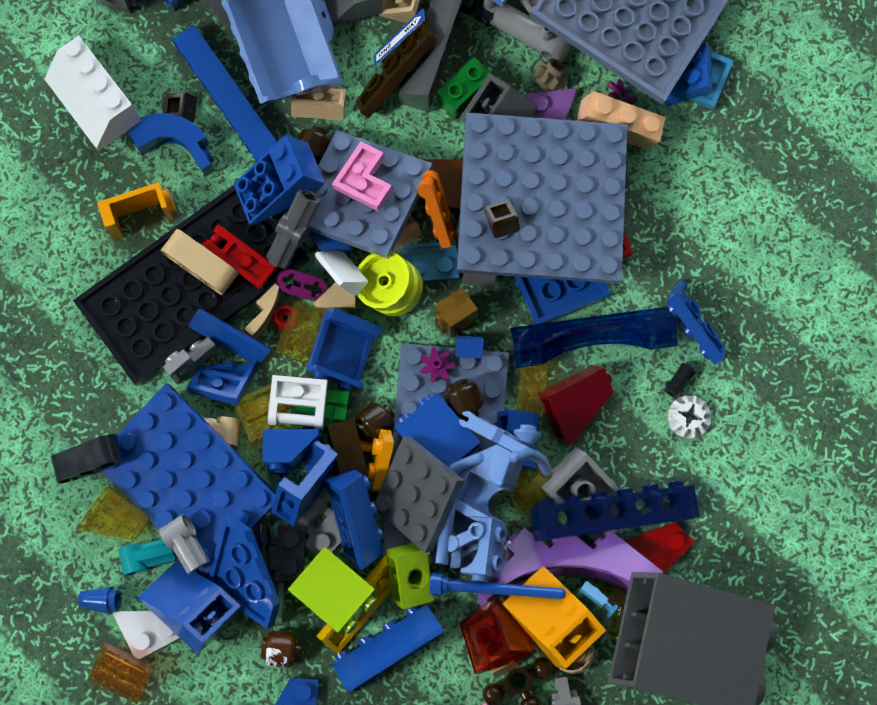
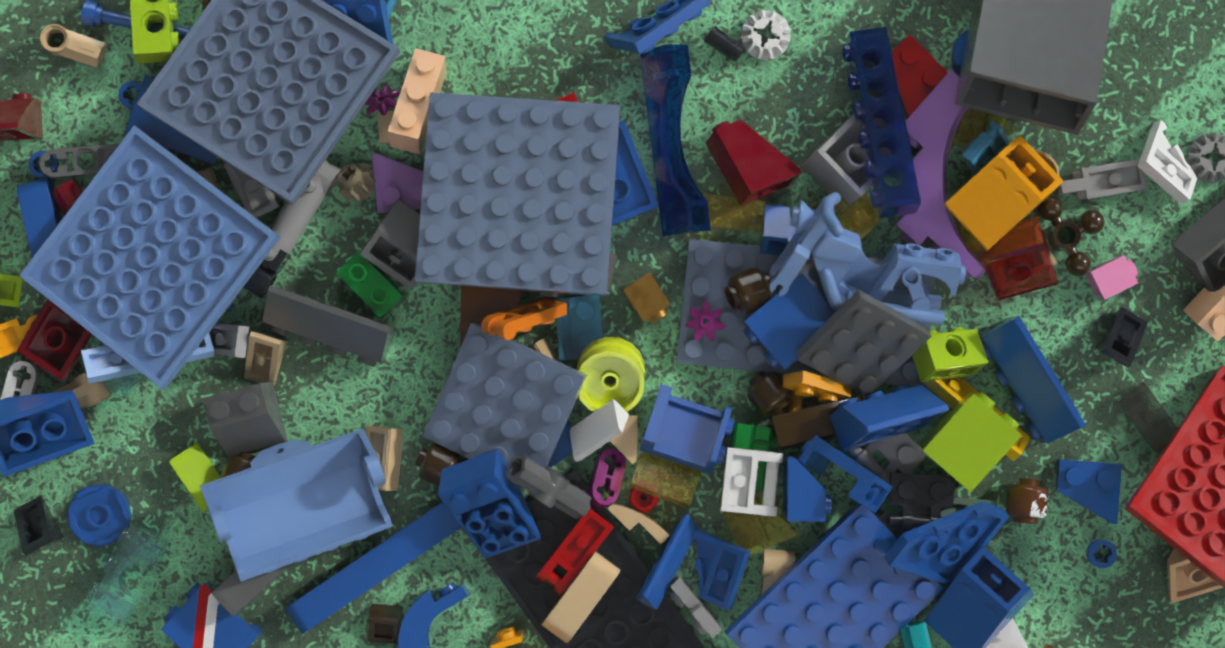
camera: 90 degrees left, 10 degrees up
light grey piece [159,514,209,574] -> none
bright pink plate [332,142,393,212] -> none
dark brown wing [356,12,437,119] -> none
sticker [373,9,425,66] -> none
blue piece [430,572,566,600] -> none
blue slope [456,334,484,358] -> none
dark brown slope [483,199,520,238] -> none

